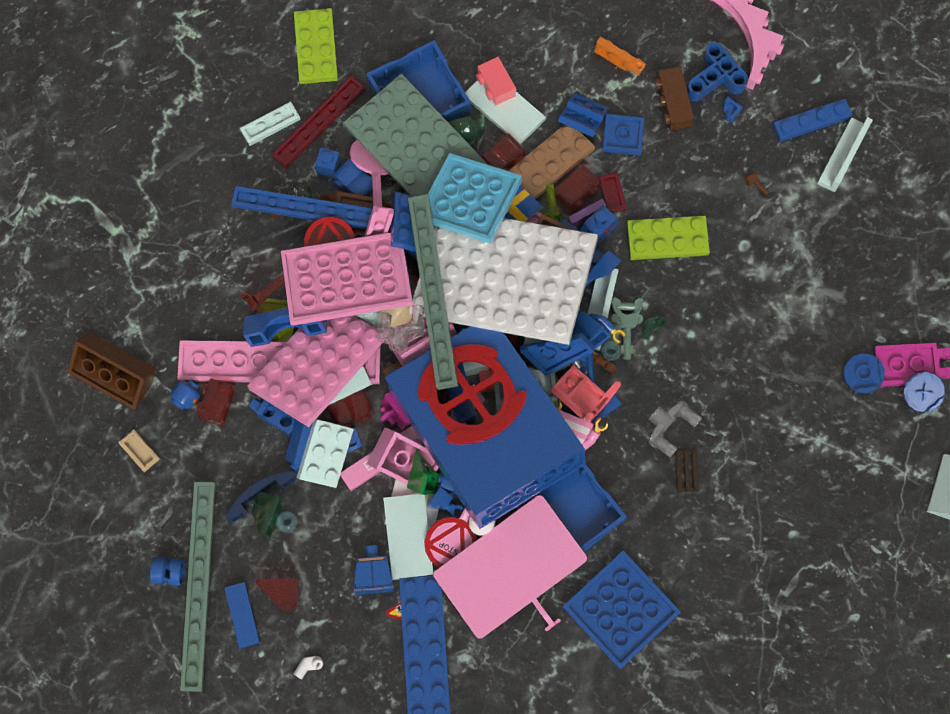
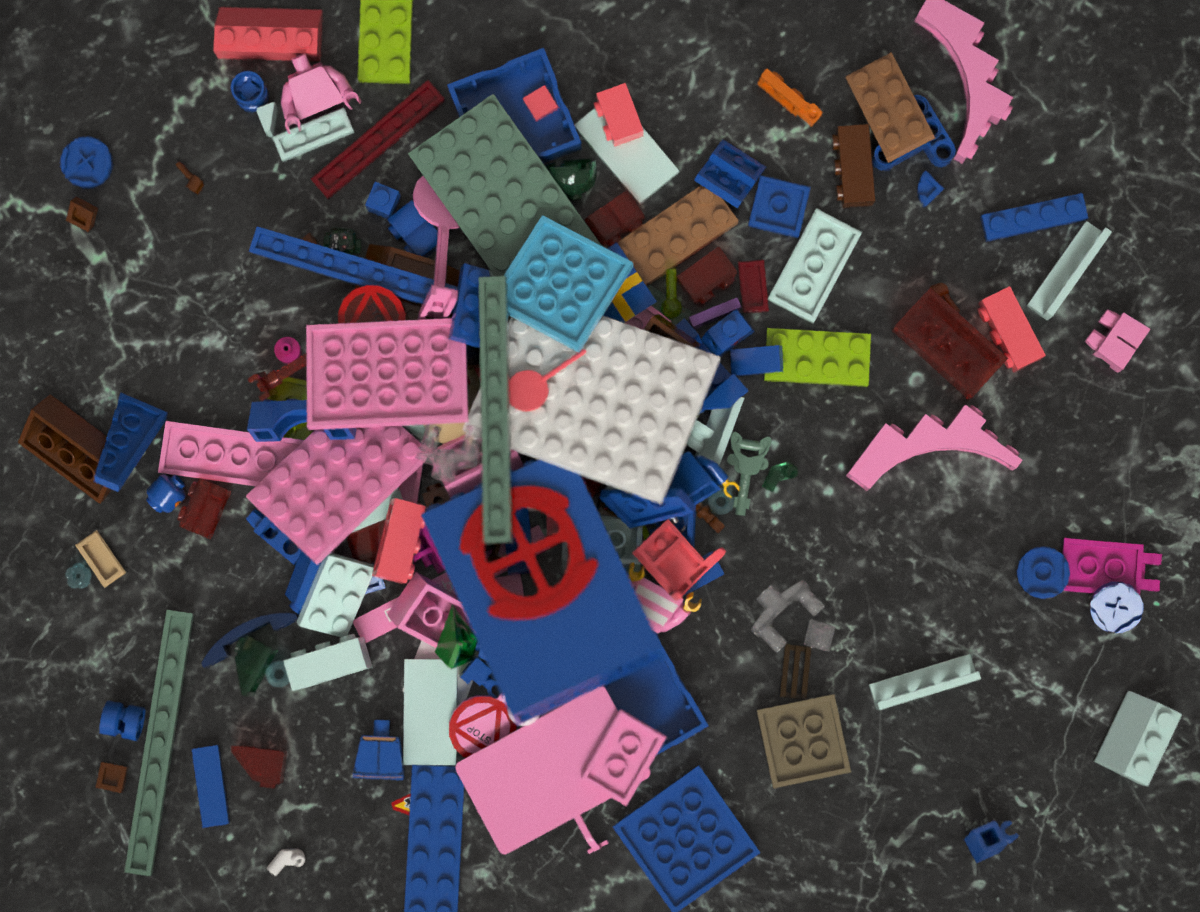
camera: 10 degrees right, 10 degrees up
none -> blue tile [60,136,113,188]
none -> clear light blue plate [65,563,92,589]
none -> reddish brown plate [66,196,98,232]
none -> blue wing [94,393,168,492]
none -> reddish brown plate [95,761,129,793]
none -> reddish brown hand [176,161,204,194]
none -> coral slope [214,7,323,61]
none -> blue wheel [231,71,269,112]
none -> light aqua slope [256,102,278,137]
none -> dark pink tile [274,337,301,364]
none -> bright pink torso [281,53,361,134]
none -> light aqua brick [284,634,372,691]
none -> coral brick [371,498,426,584]
none -> coral piece [509,349,587,412]
none -> coral tile [523,85,558,122]
none -> bright pink tile [580,709,667,806]
none -> light aqua wheel [686,420,714,453]
none -> blue tile [730,345,783,376]
none -> dark tan plate [756,694,851,788]
none -> light aqua tile [768,208,862,324]
none -> clear tile [803,619,836,652]
none -> medium nougat plate [846,52,935,163]
none -> bright pink arch [846,405,1022,491]
none -> light aqua fence [869,654,981,710]
none -> clear red brick [892,288,1008,400]
none -> blue brick [964,820,1018,863]
none -> coral brick [978,286,1046,372]
none -> bright pink hips [1085,309,1150,373]

